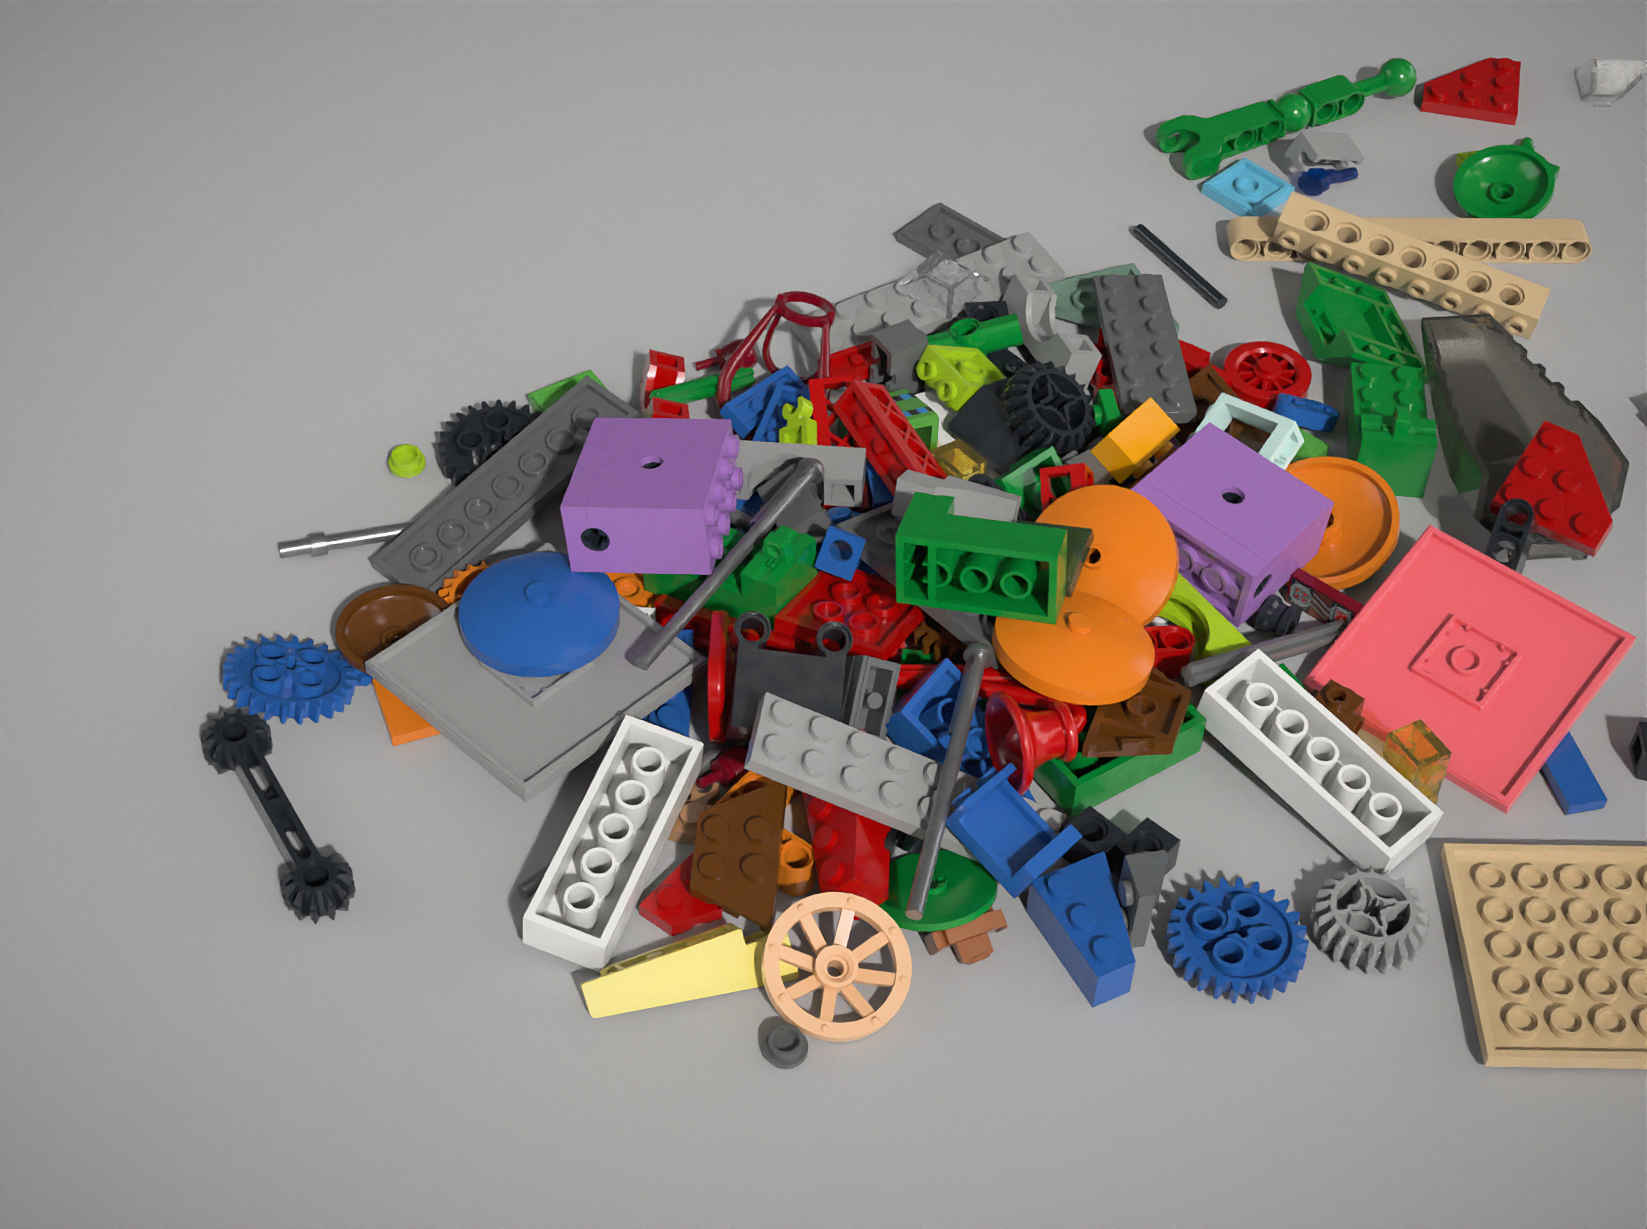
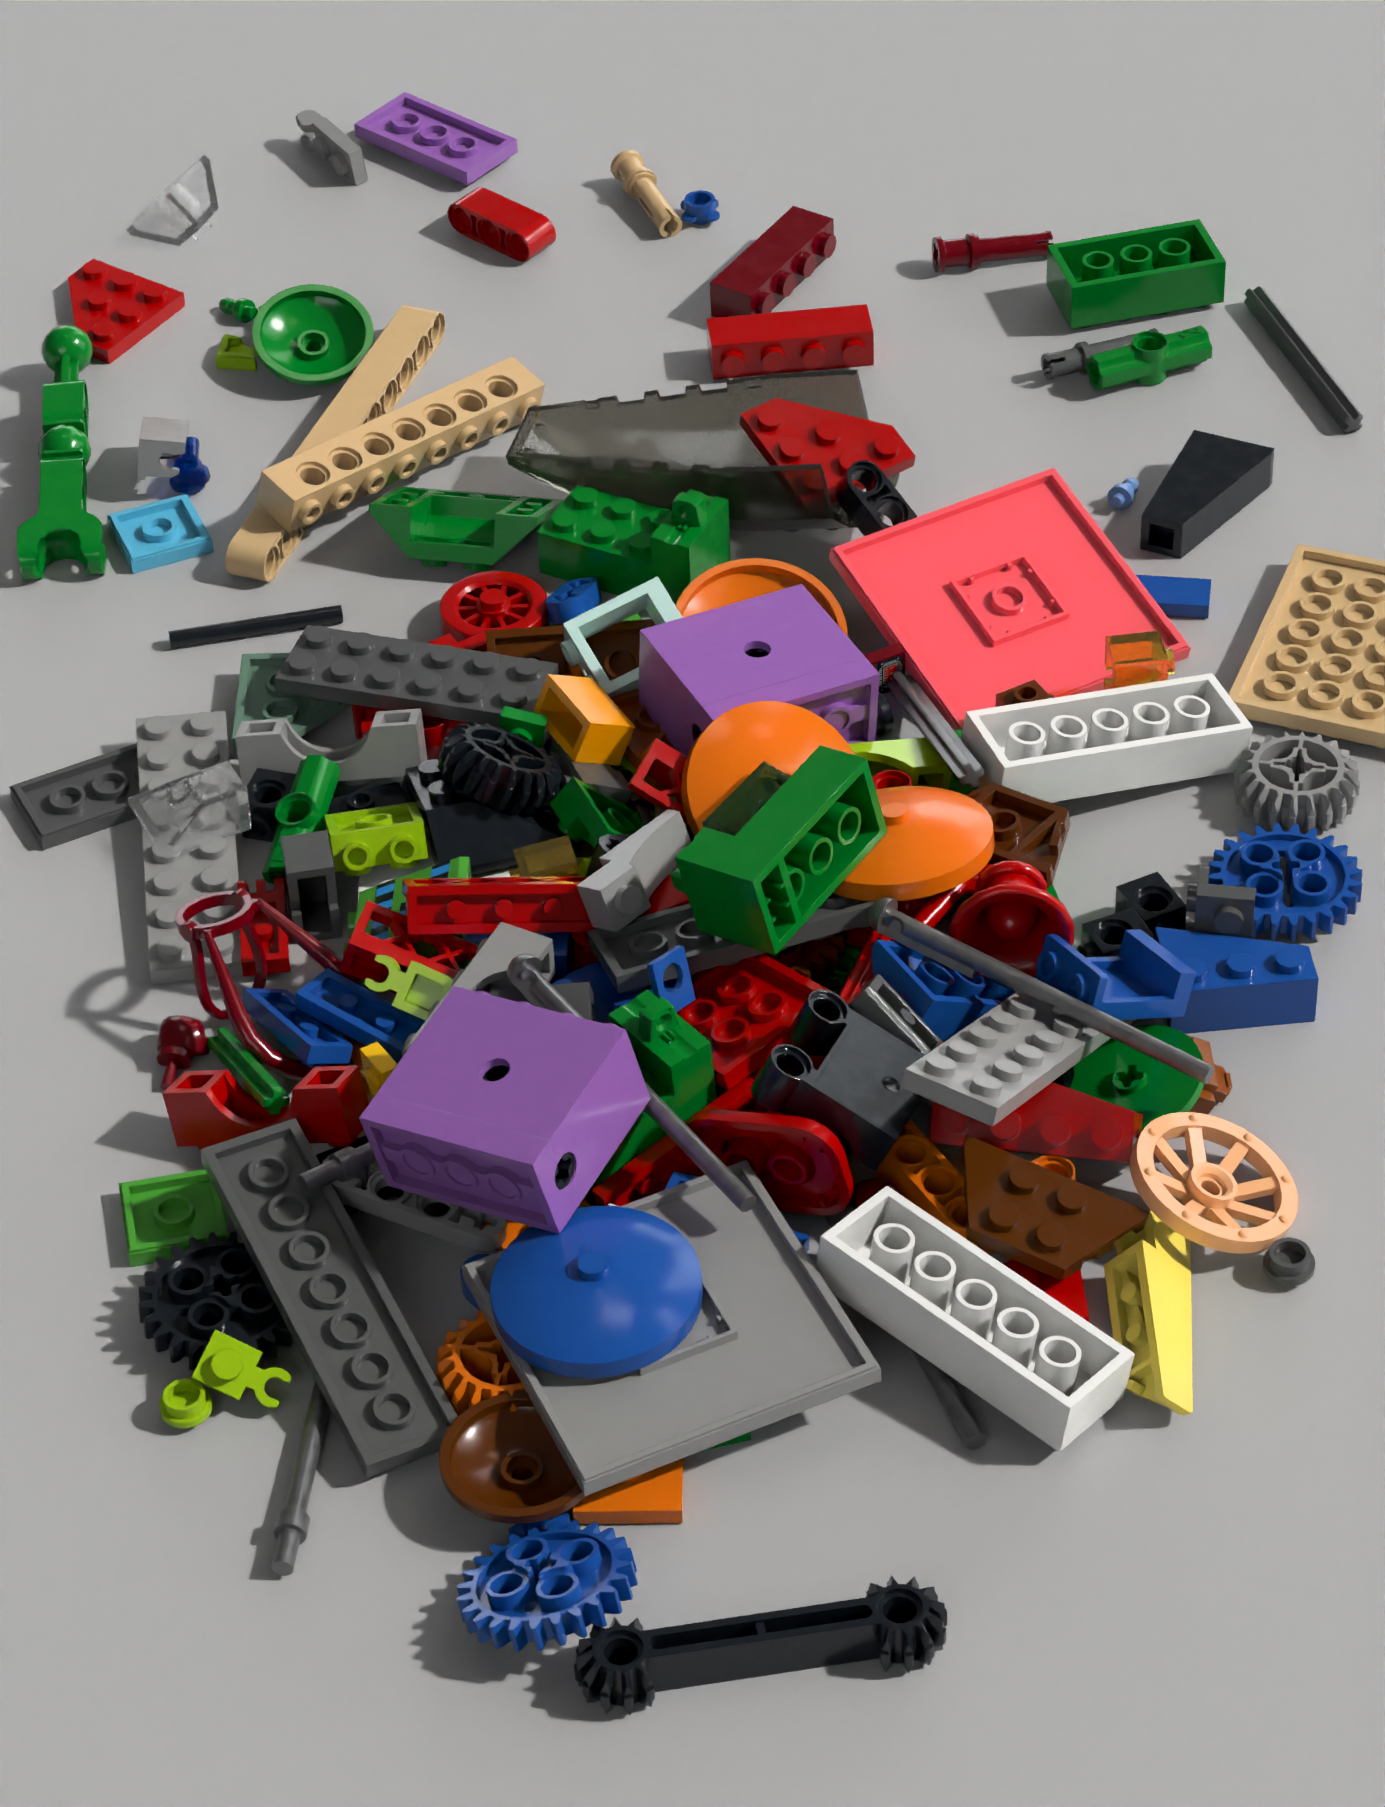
camera: 65 degrees left, 5 degrees down
none -> lime plate [191,1329,292,1409]

